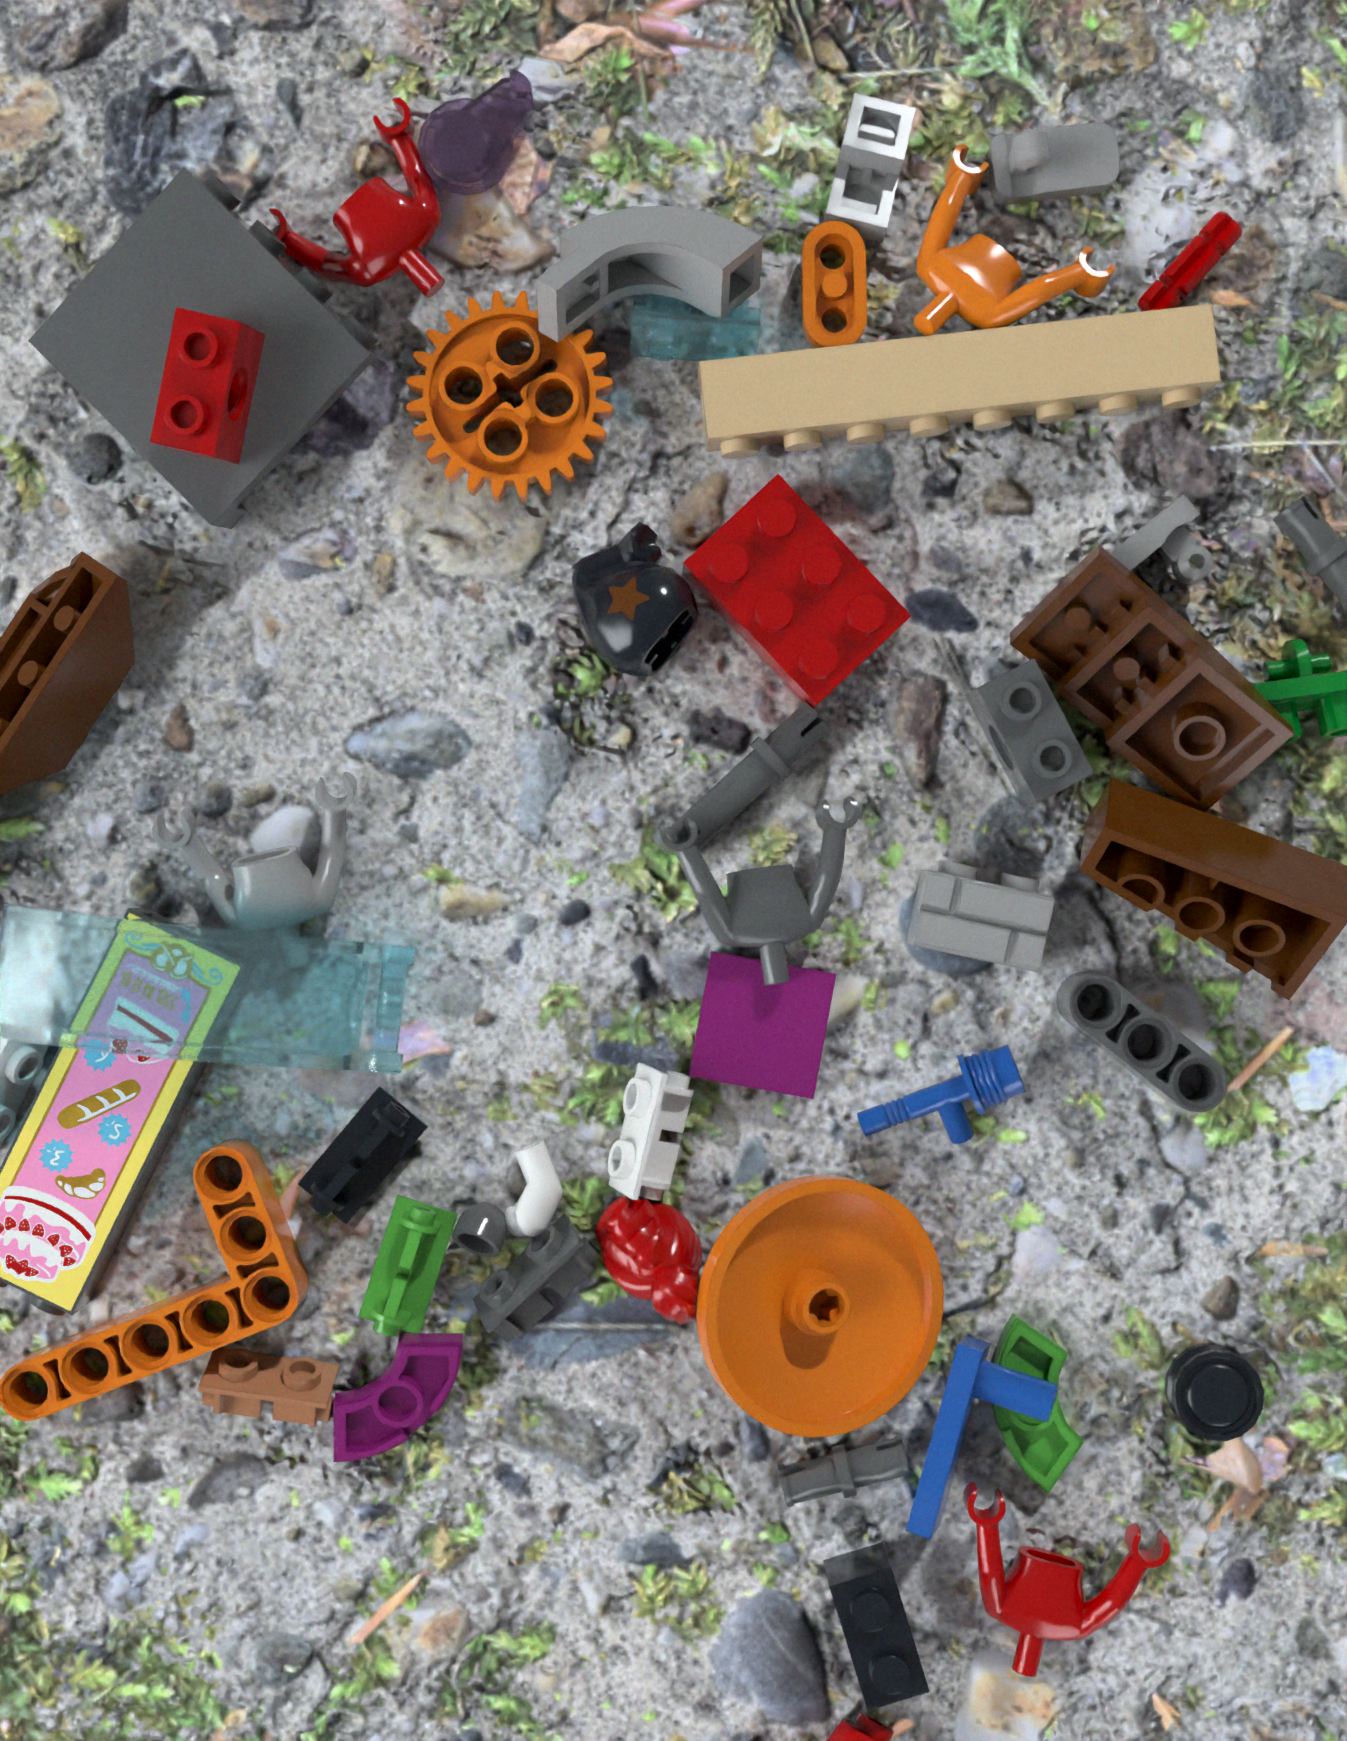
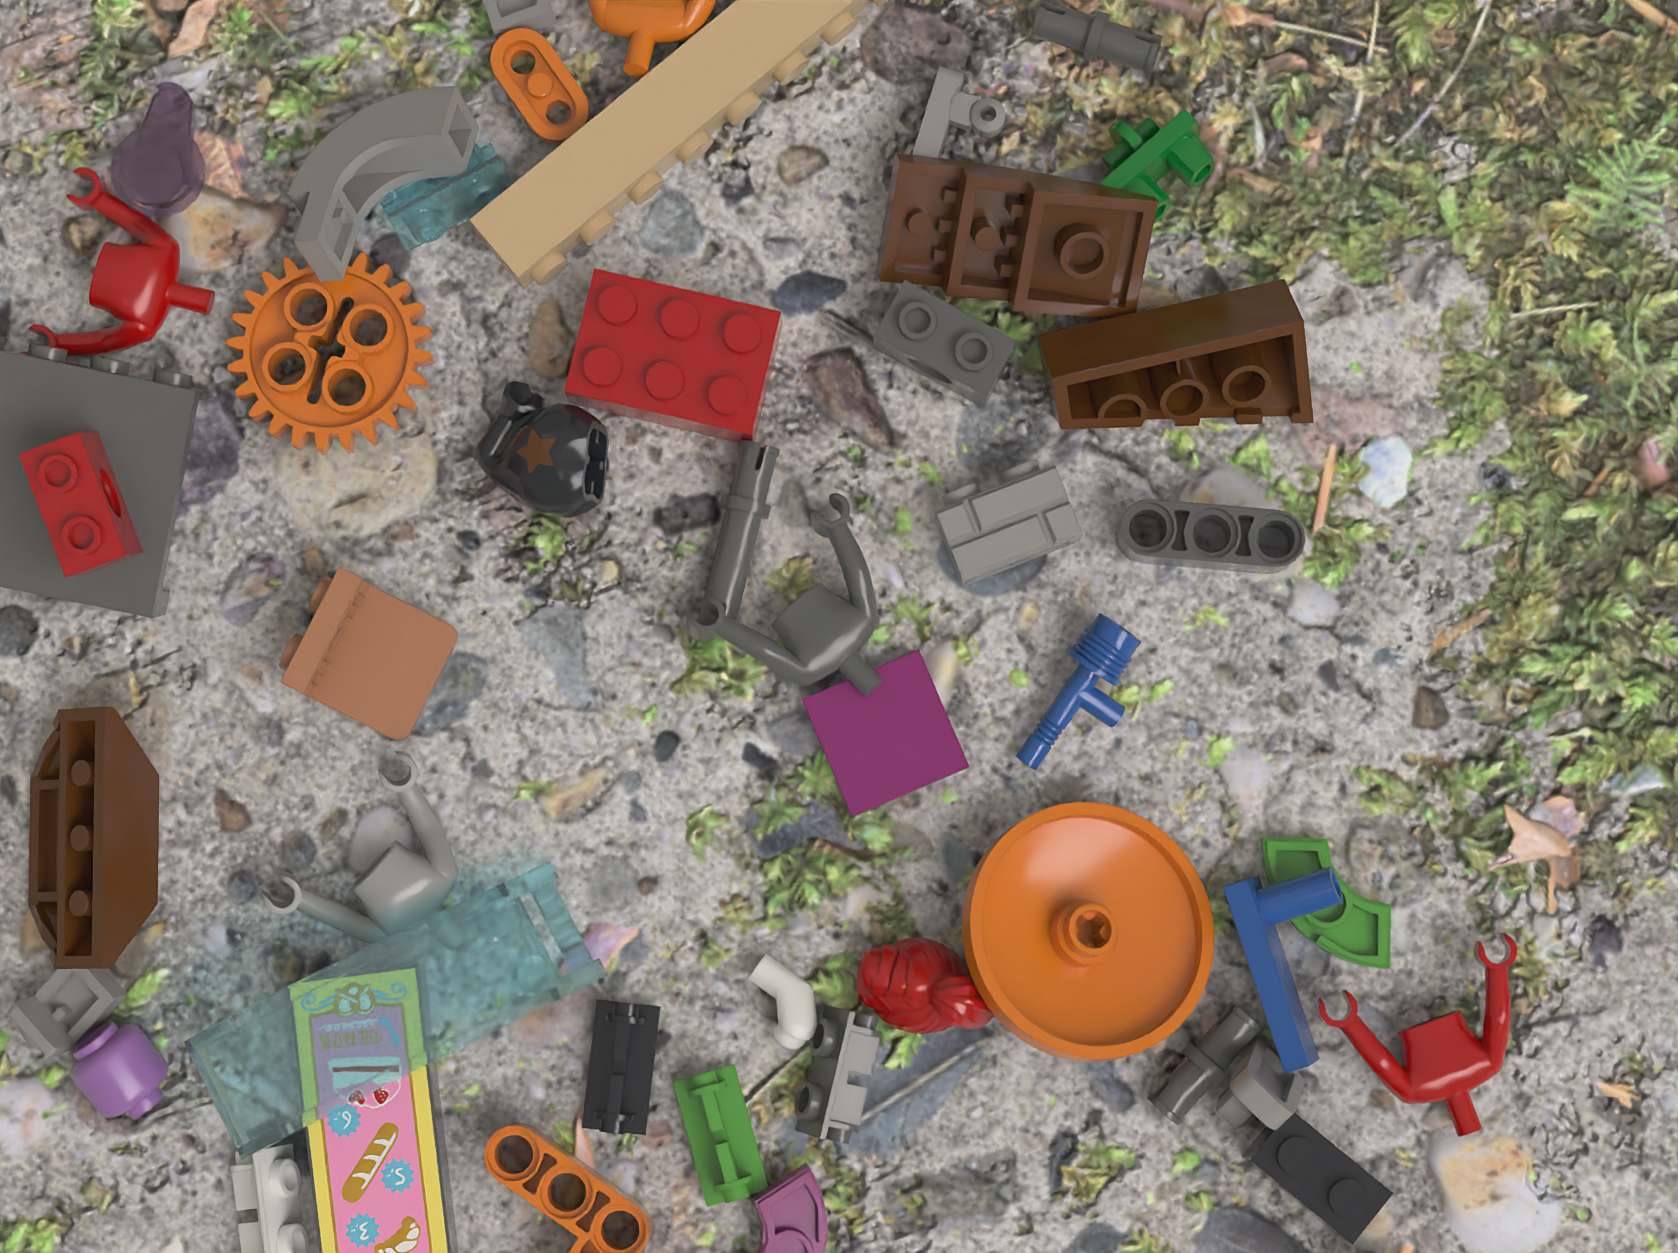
camera: 35 degrees left, 5 degrees down
dark grey hinge [452,1202,507,1257] -> none
white hinge [608,1062,694,1200] -> none
black wheel [1164,1343,1264,1441] -> none
none -> nougat bracket [279,567,458,741]
none -> light grey piece [1216,1037,1305,1130]

